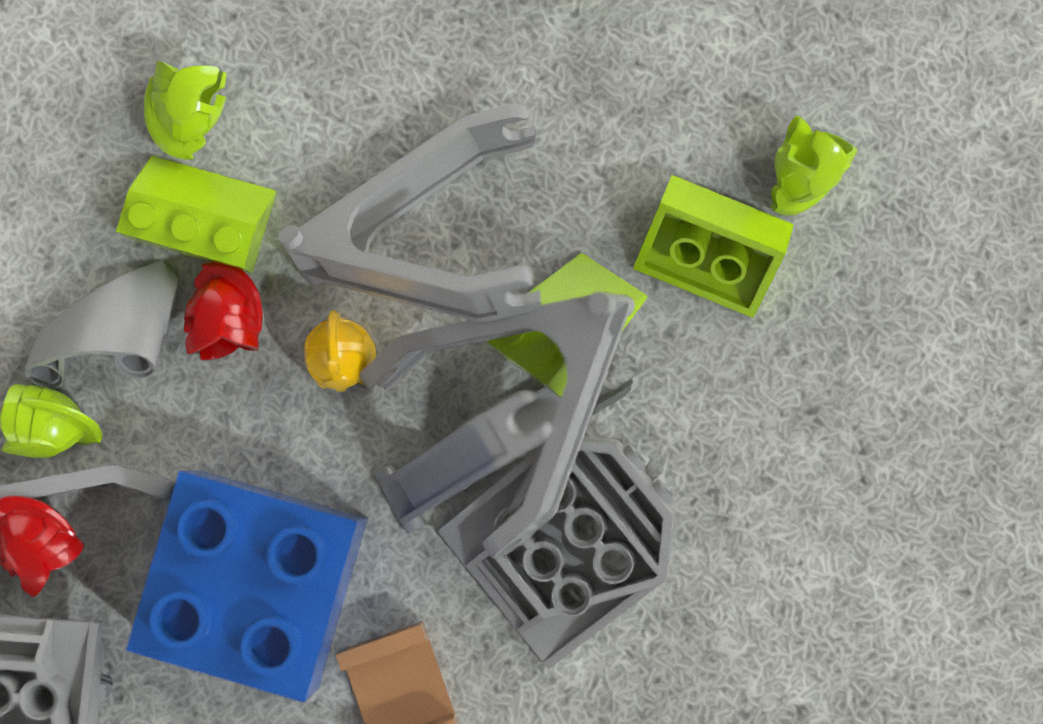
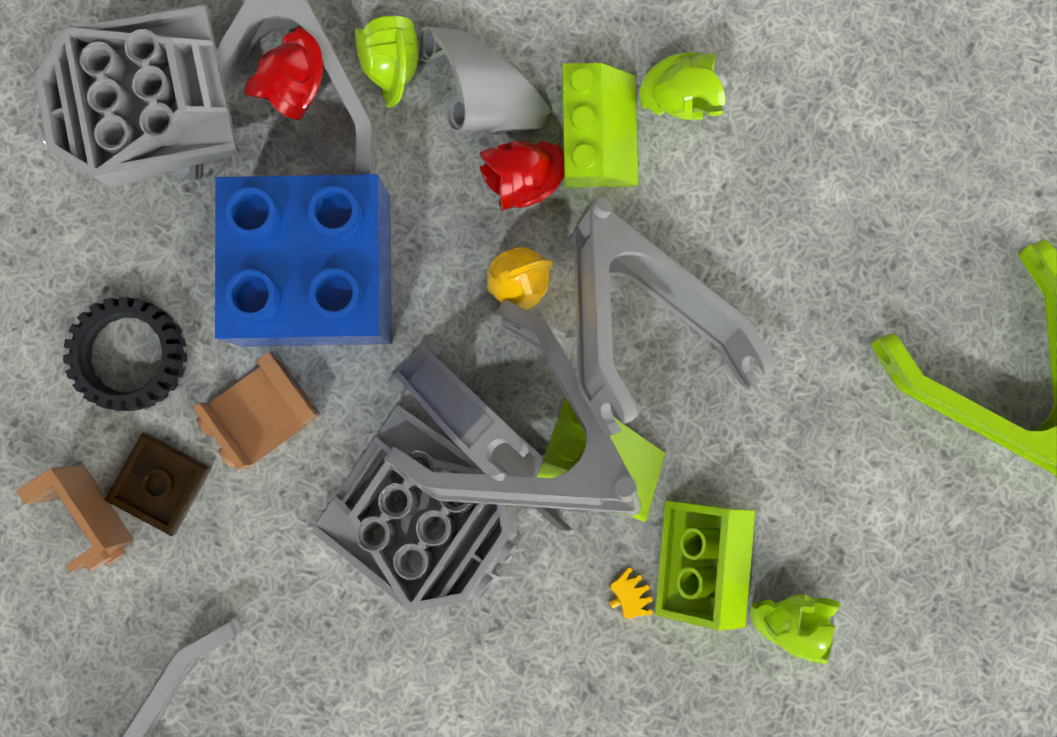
camera: 65 degrees right, 0 degrees up
none -> yellow piece [609,567,653,619]

